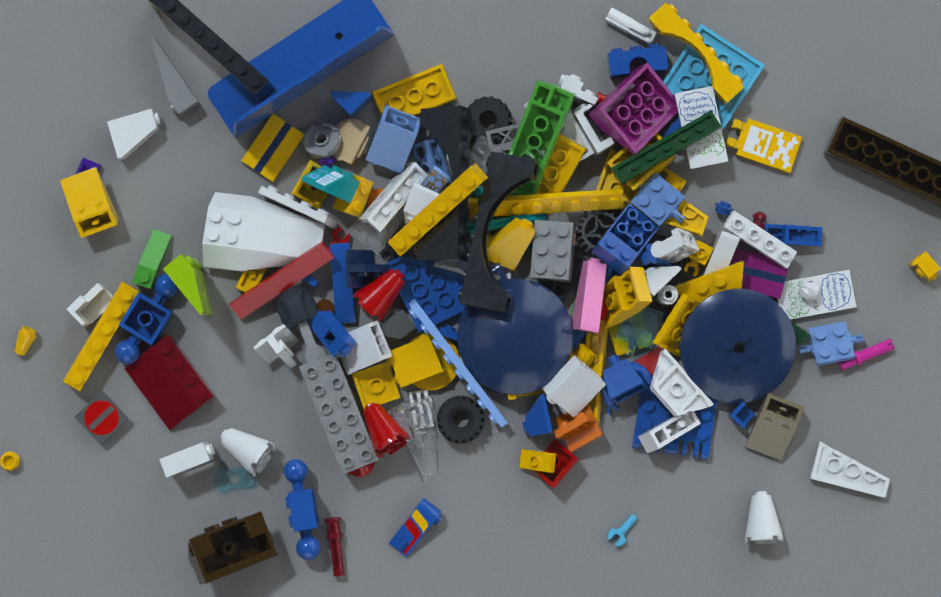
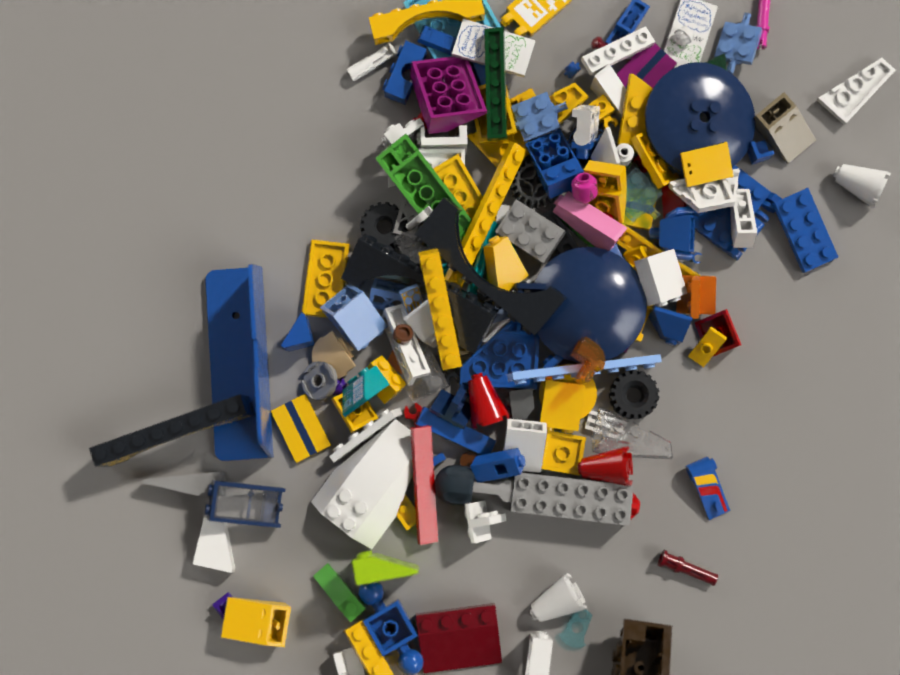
camera: 60 degrees left, 5 degrees down
blue brick [283,459,321,560] -> none
medium azure bar [607,514,638,547] -> none
none -> clear door [204,480,286,528]
none -> reddish brown tile [393,324,413,345]
none -> white bar [406,206,433,230]
none -> blue tile [417,25,457,56]
none -> clear orange brick [570,336,605,385]
none -> dark pink head [571,173,598,203]
none -> yellow container [680,142,734,187]
none -> blue plate [772,188,838,273]

